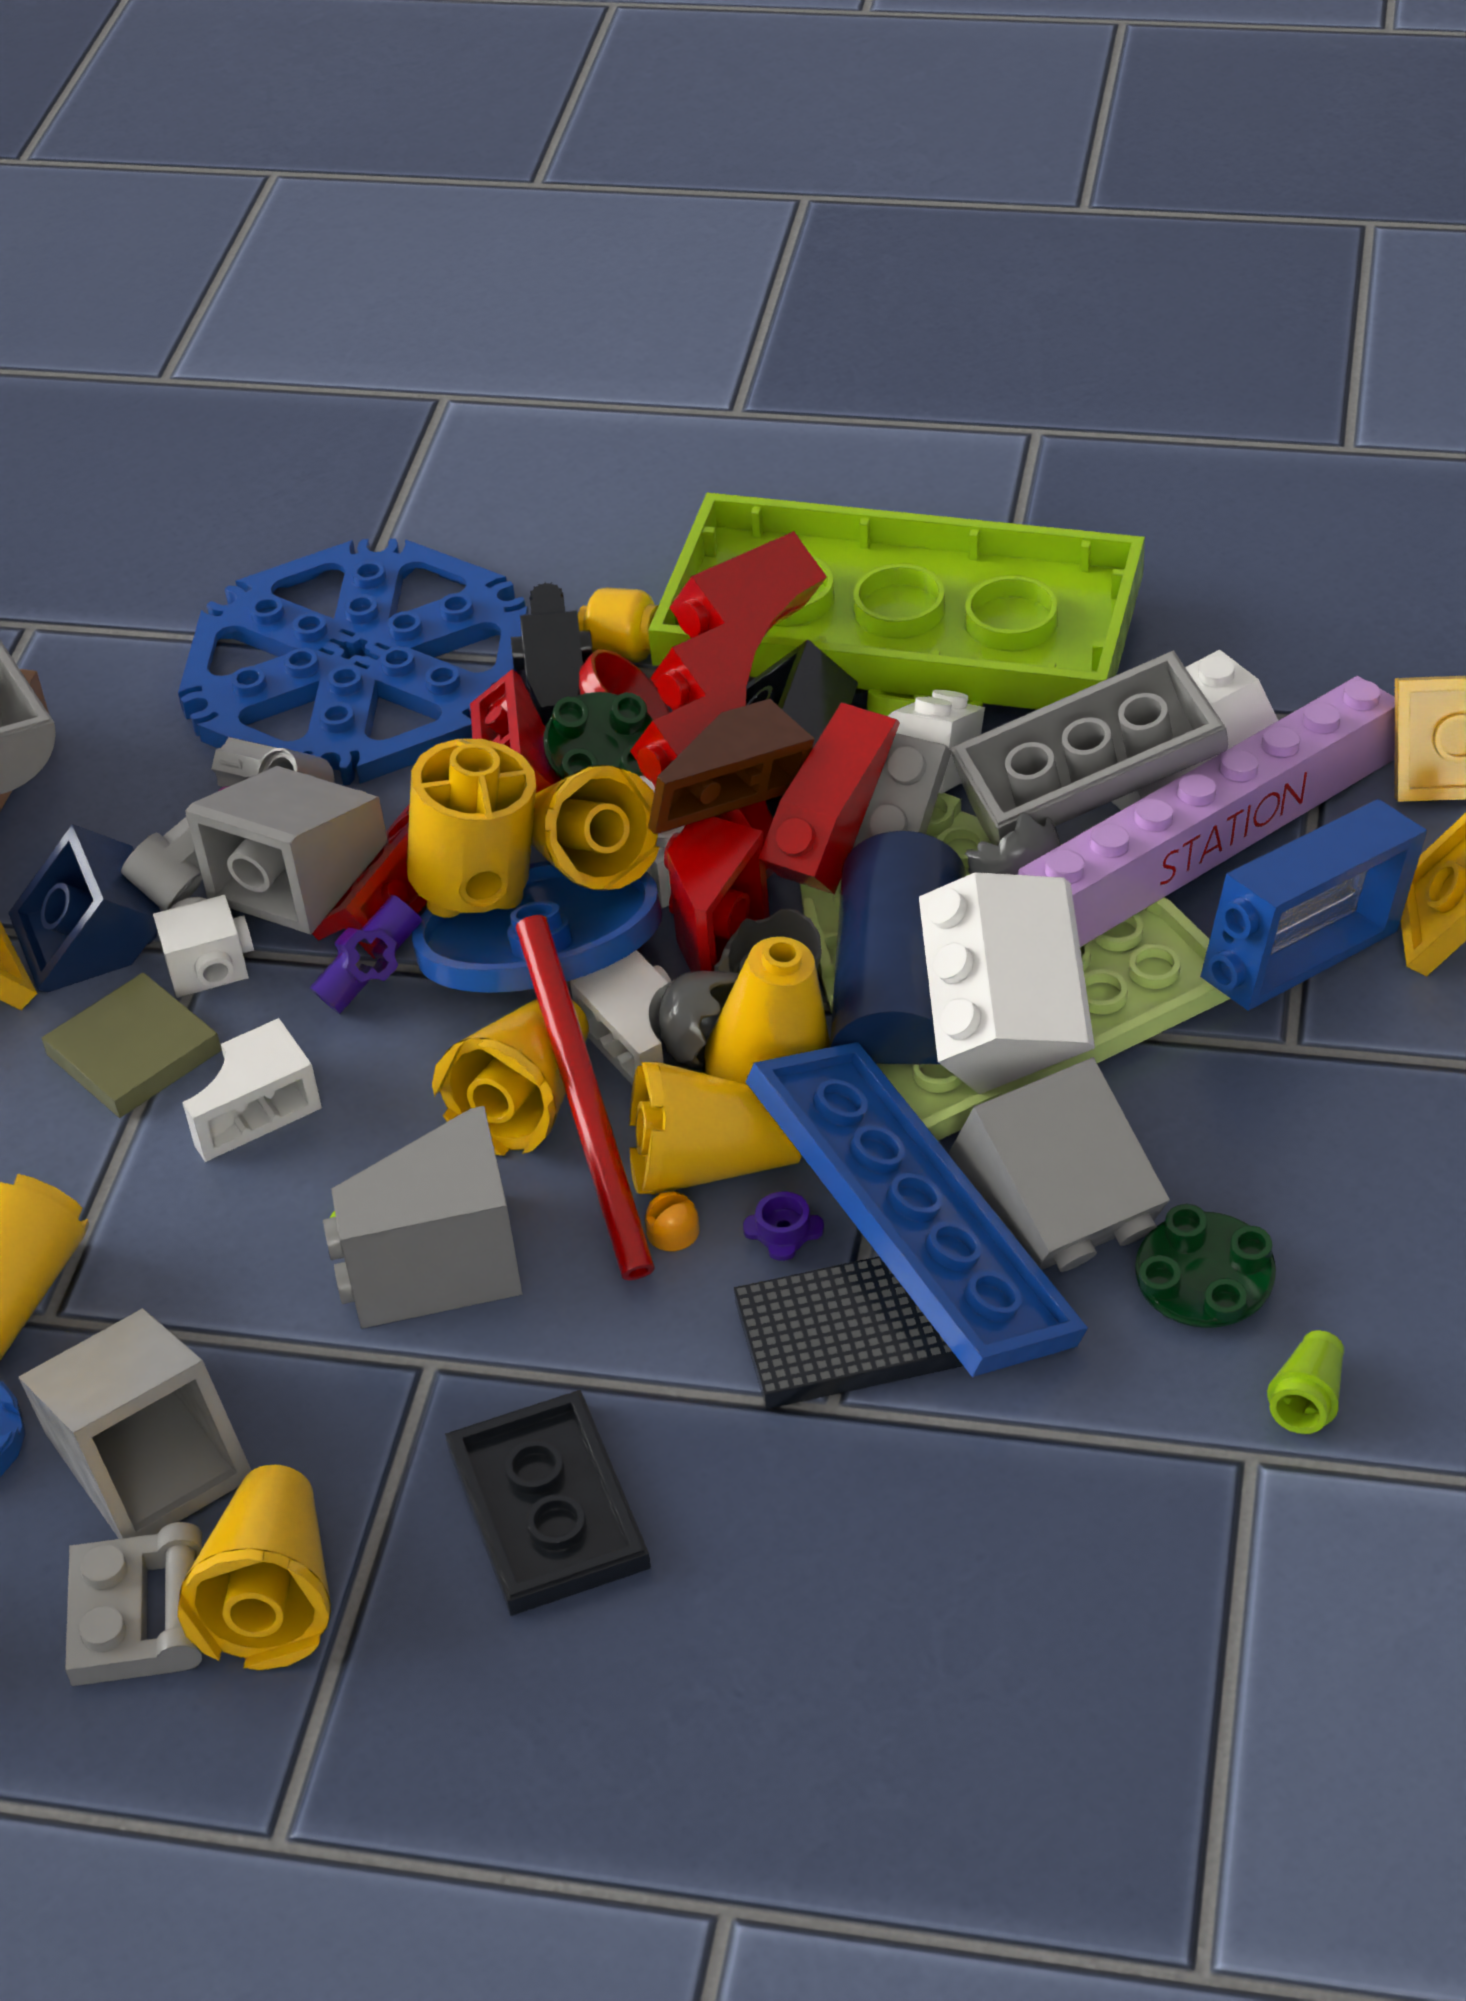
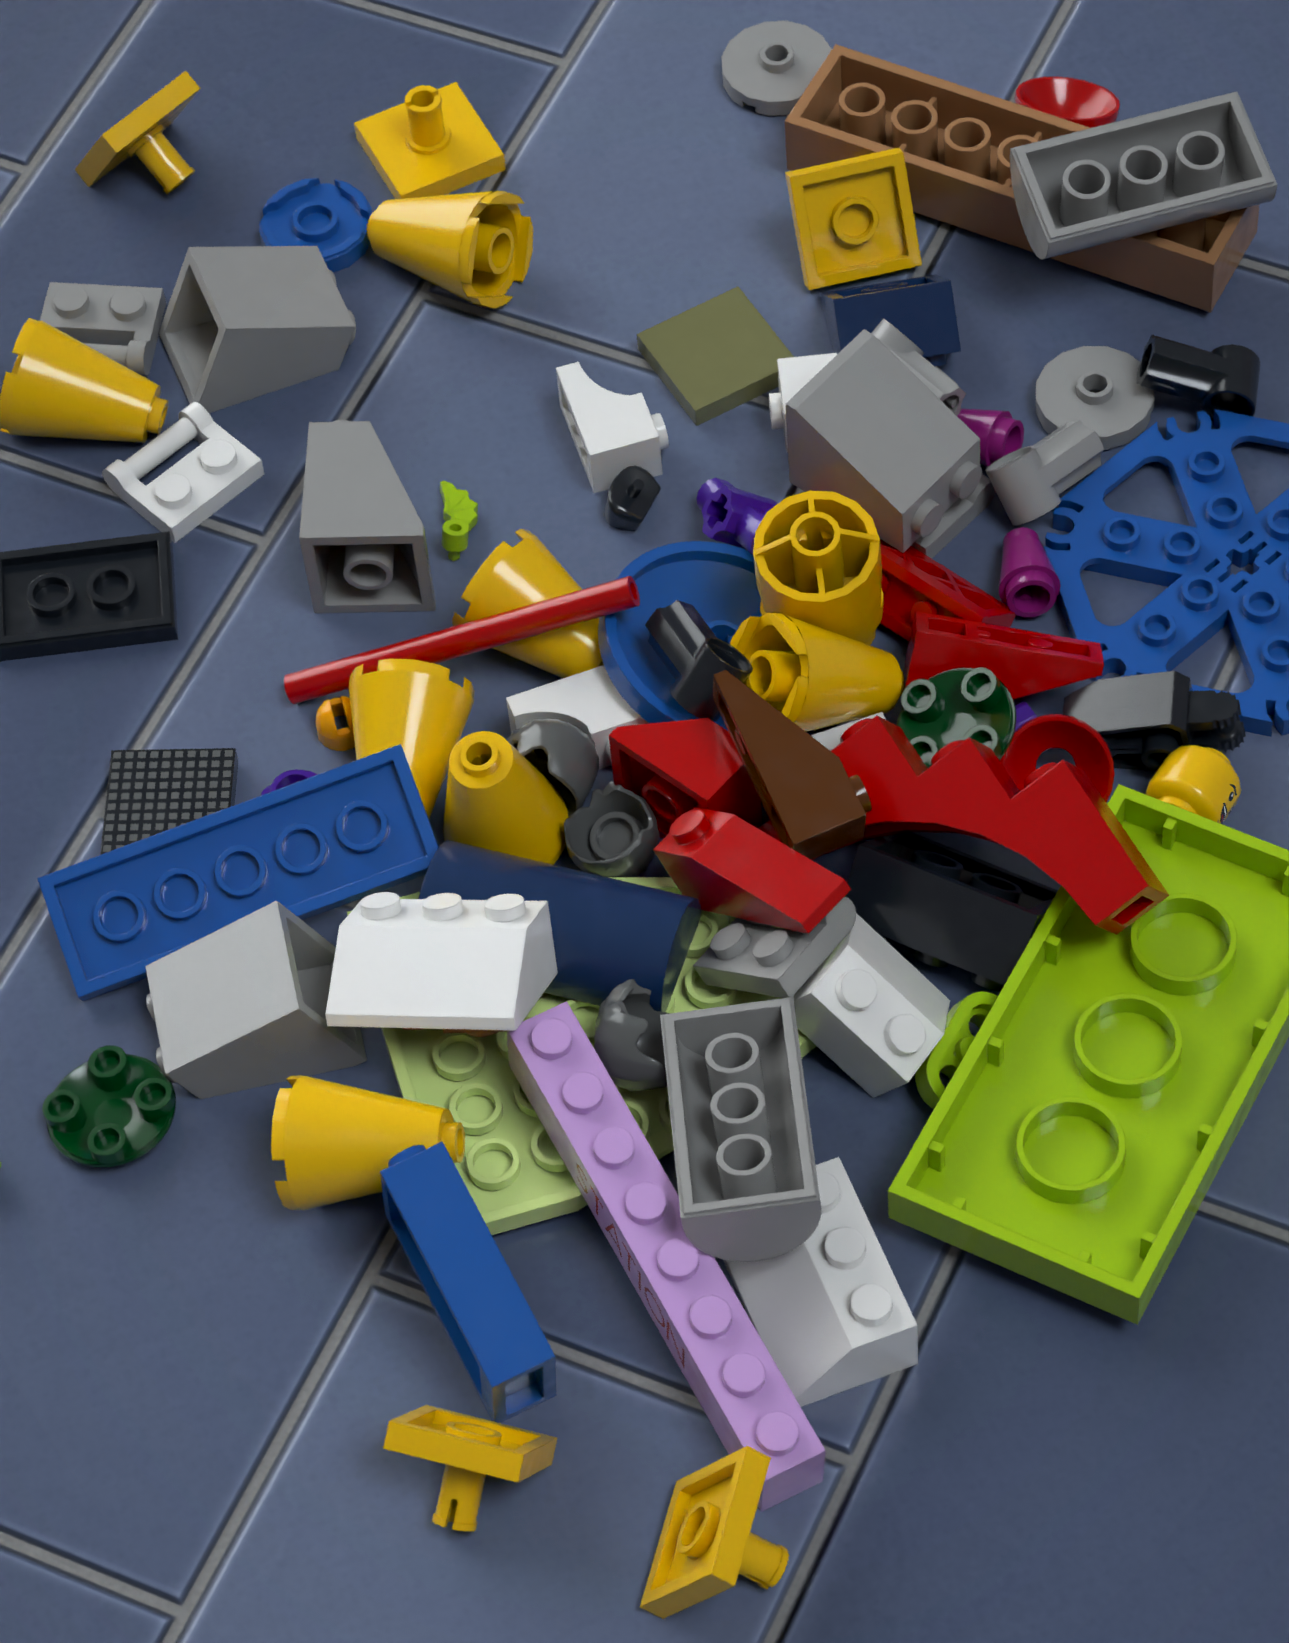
camera: 105 degrees right, 10 degrees up
none -> white plate [102,402,264,543]
none -> yellow cone [271,1076,465,1210]
none -> black piece [604,465,661,530]
none -> black piece [645,600,753,722]
none -> magenta cone [999,528,1060,617]
none -> light grey plate [1036,346,1154,450]
none -> black piece [1136,335,1260,421]

